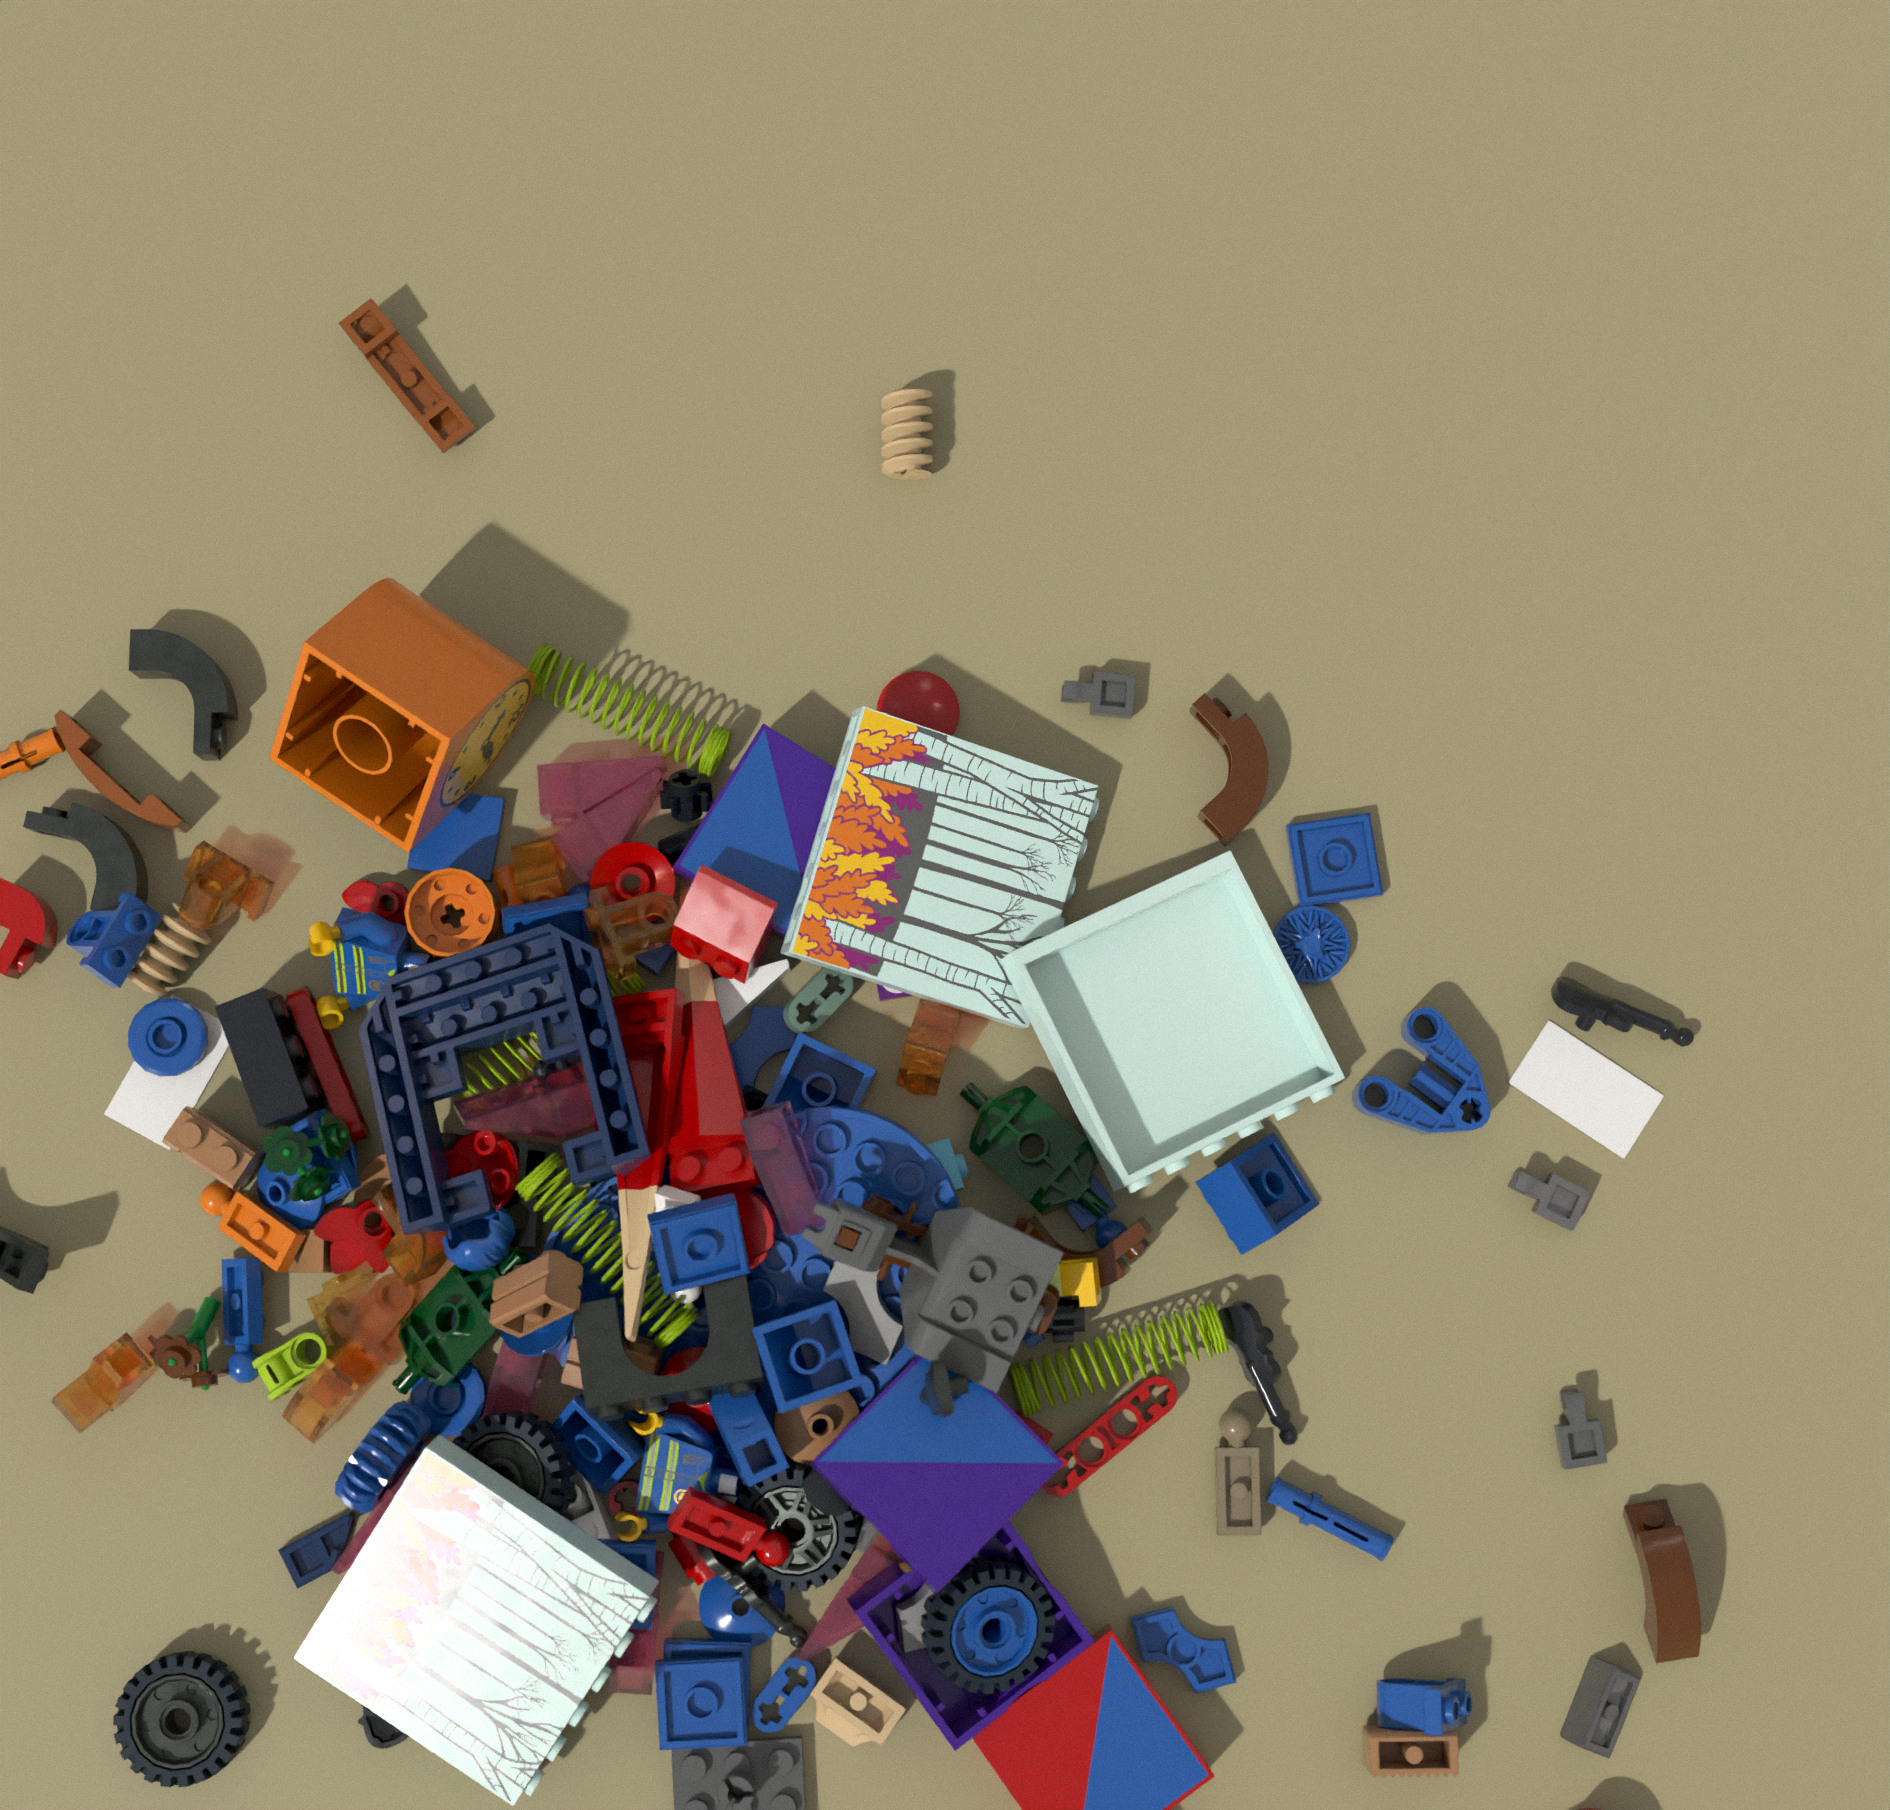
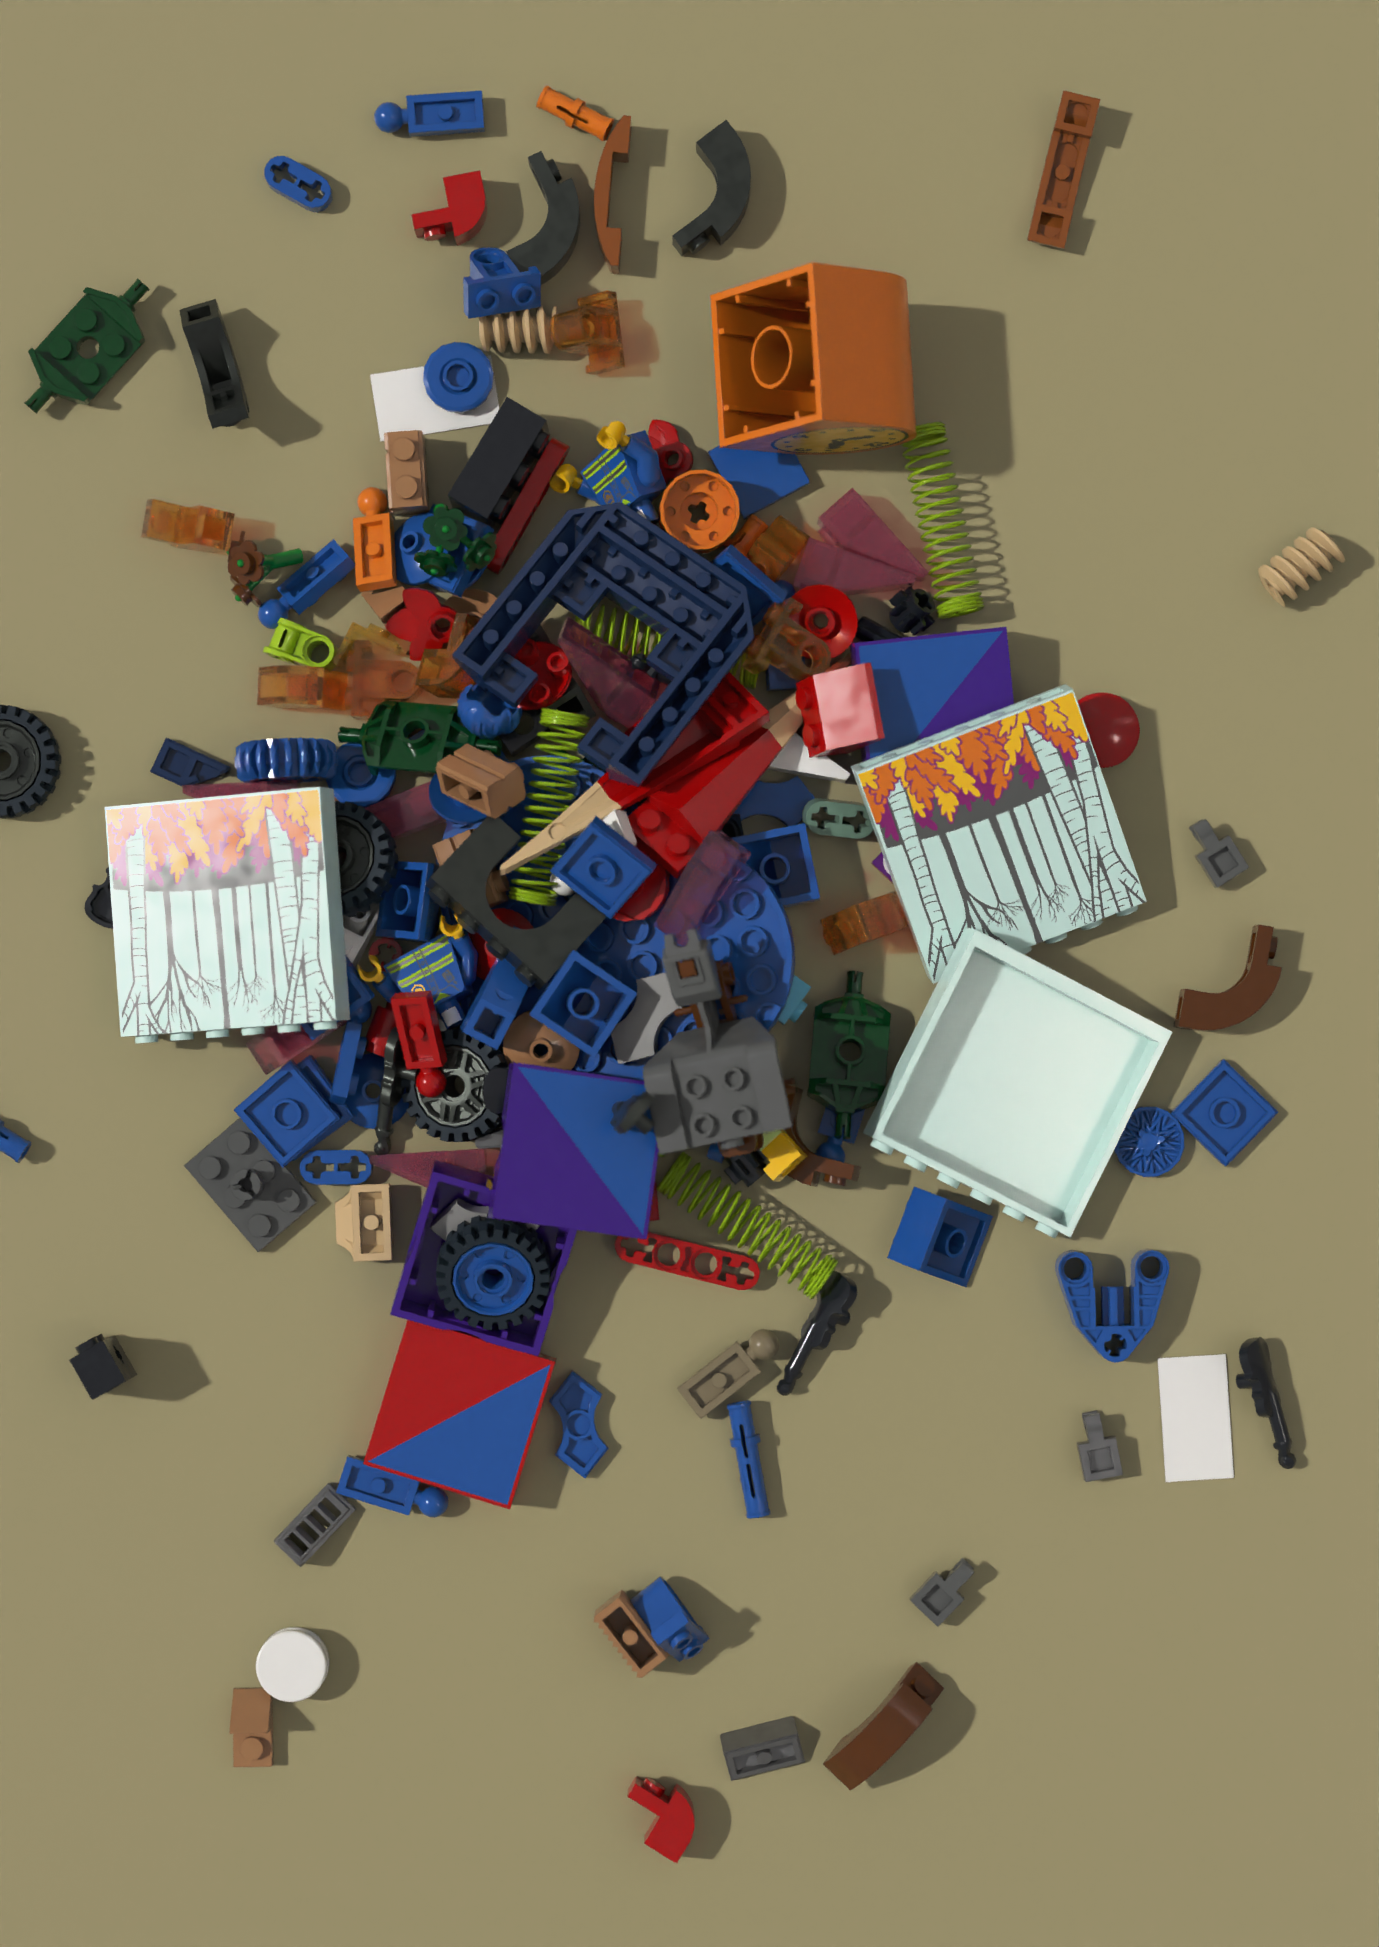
camera: 55 degrees right, 5 degrees up
none -> blue plate [329,1000,372,1106]

